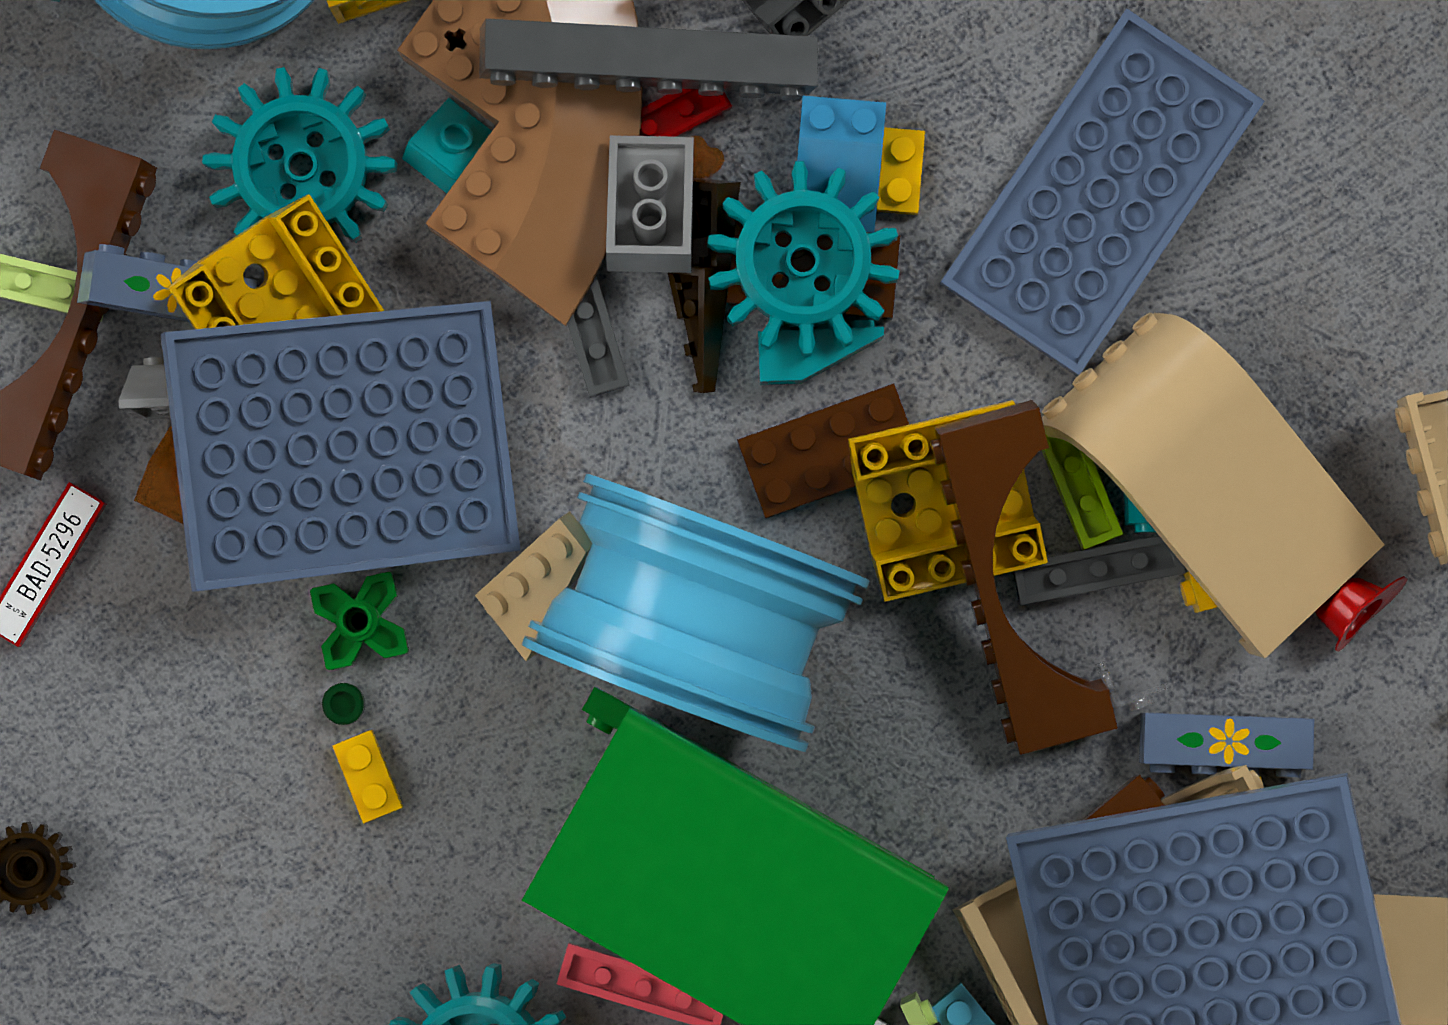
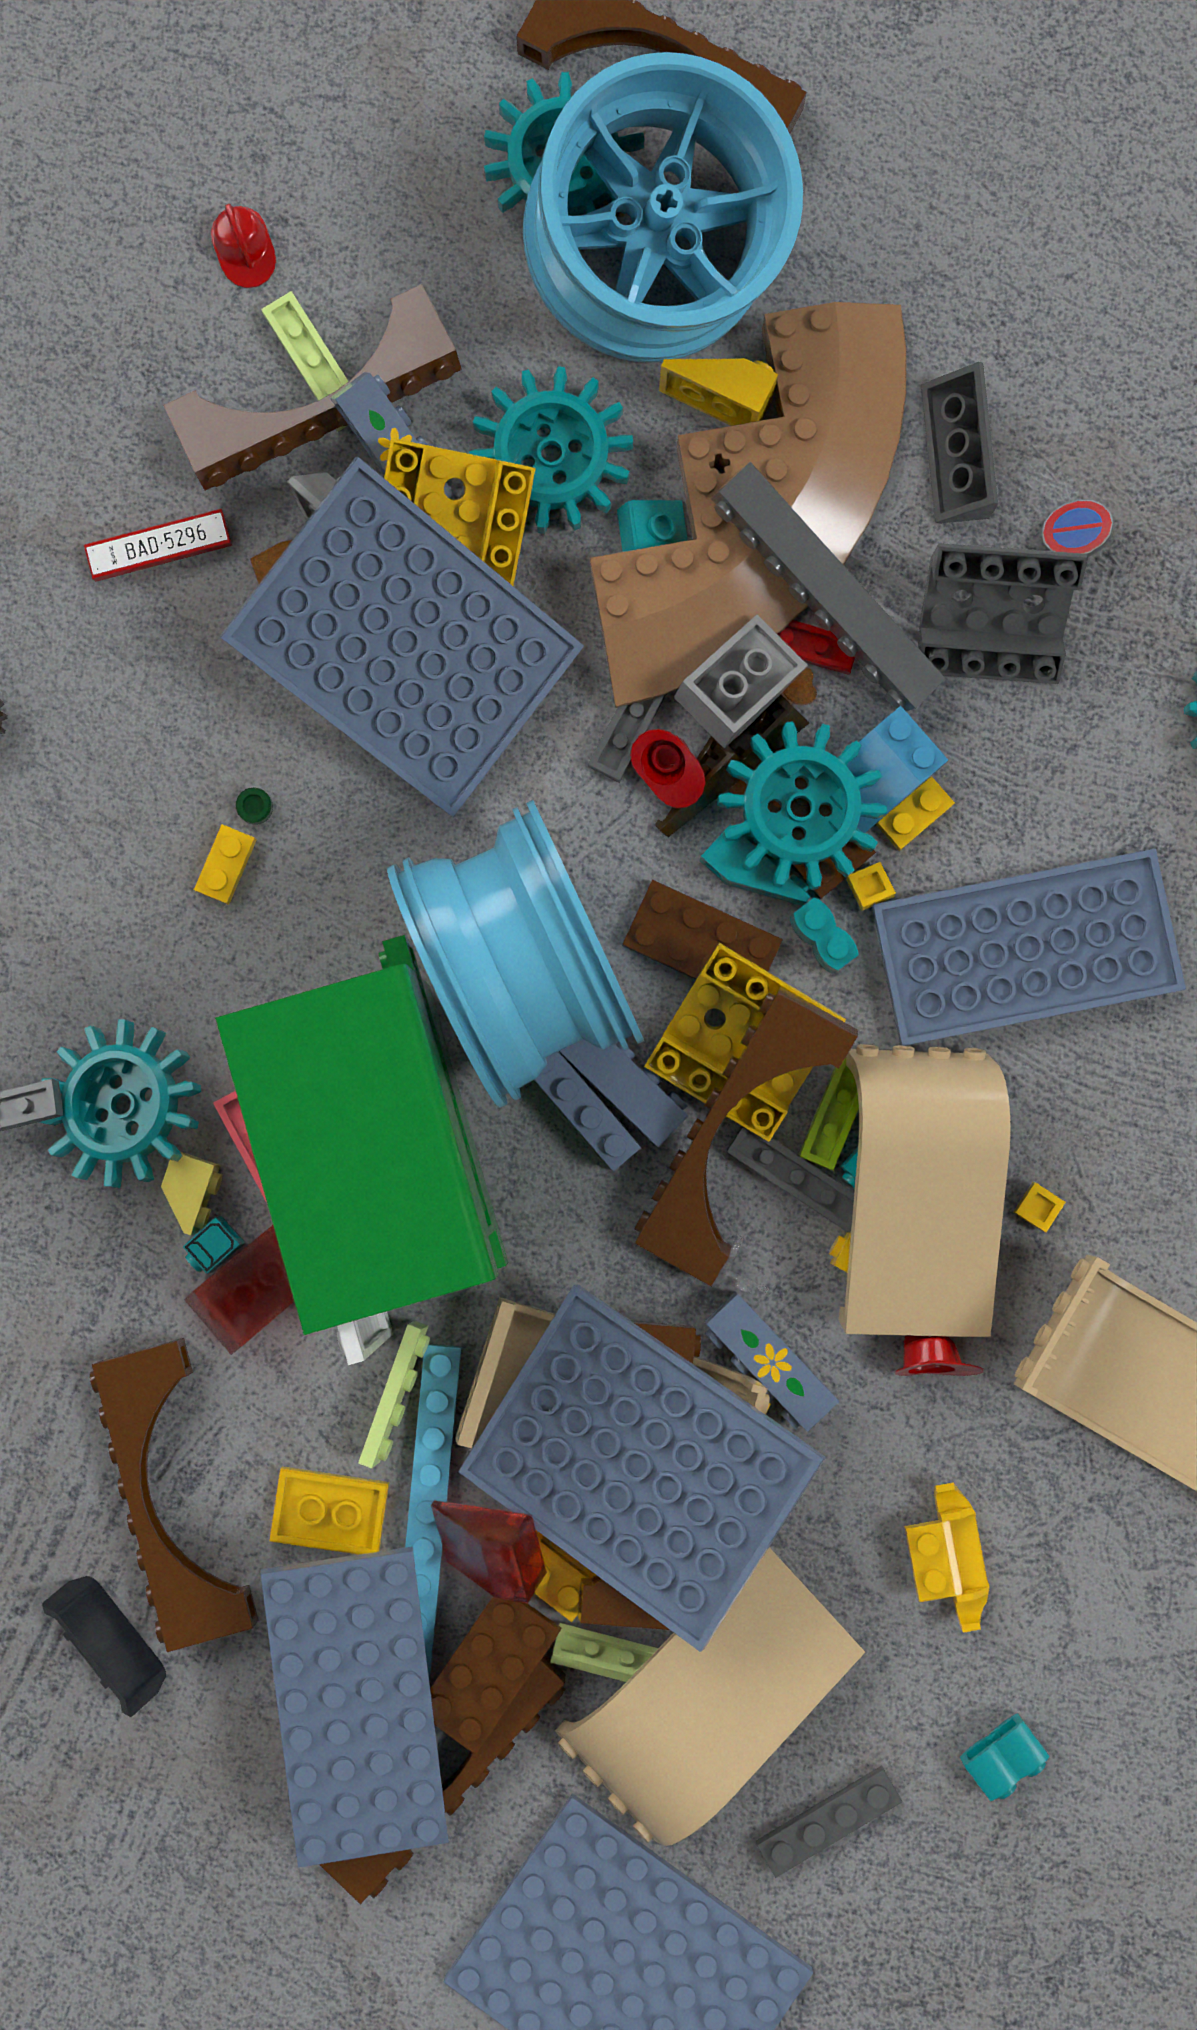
camera: 45 degrees right, 0 degrees up
green plant [310,572,409,670] -> none
tan wing [475,512,592,661] -> none
none -> sand blue brick [534,1052,641,1172]
none -> sand blue brick [559,1040,688,1147]
none -> red piece [630,729,706,808]
none -> teal brick [790,898,859,974]
none -> yellow plate [846,862,896,911]
none -> yellow plate [1013,1182,1066,1233]

